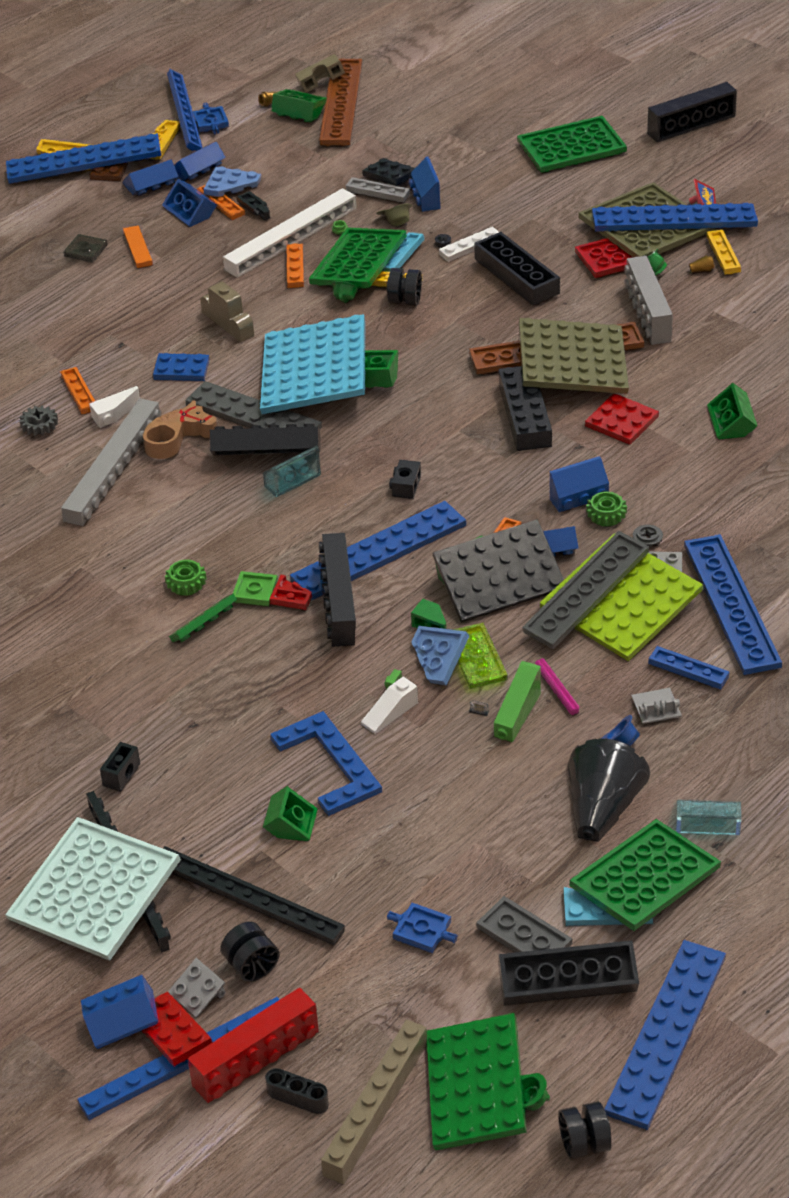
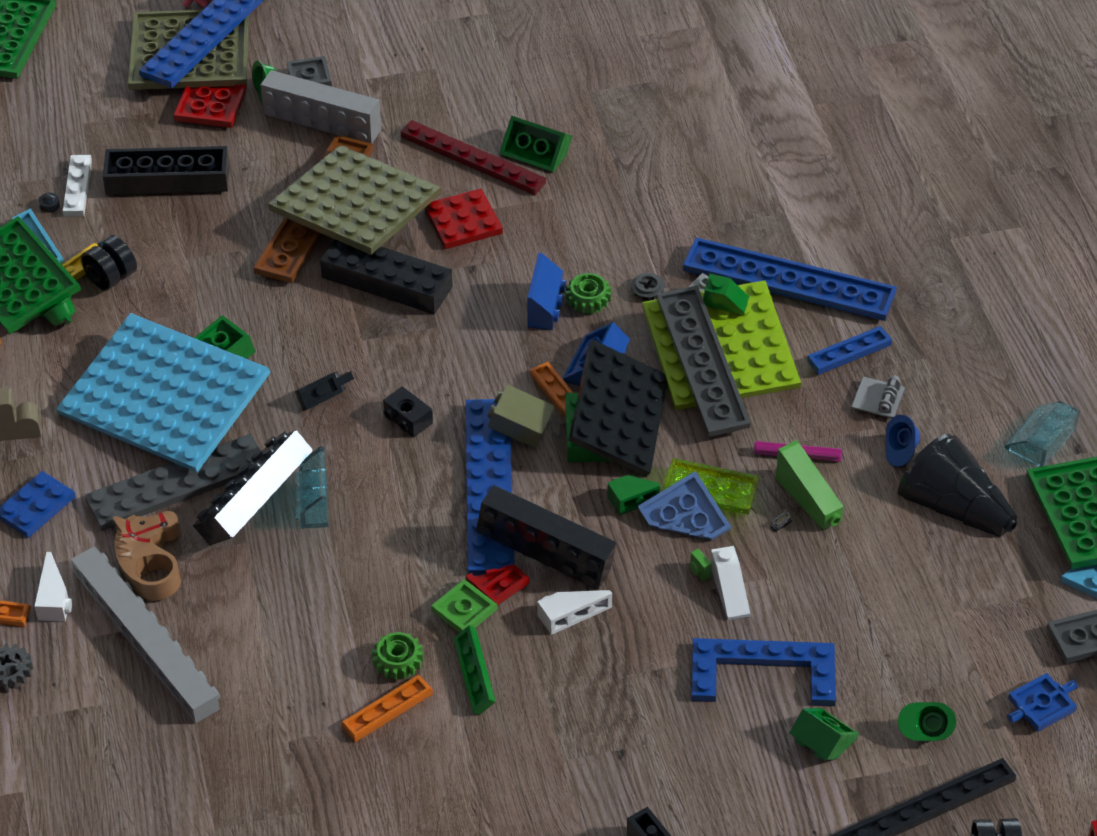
camera: 60 degrees left, 5 degrees up
pearl gold cone [689,255,715,273] -> none
yellow plate [707,230,741,274] -> none
none -> dark grey plate [287,56,332,87]
none -> black hinge [294,371,354,411]
none -> orange tile [341,674,433,742]
none -> dark red plate [400,120,546,195]
none -> olive brick [487,384,555,448]
none -> white slope [537,590,612,635]
none -> green slope [703,274,749,315]
none -> green piece [897,702,957,741]

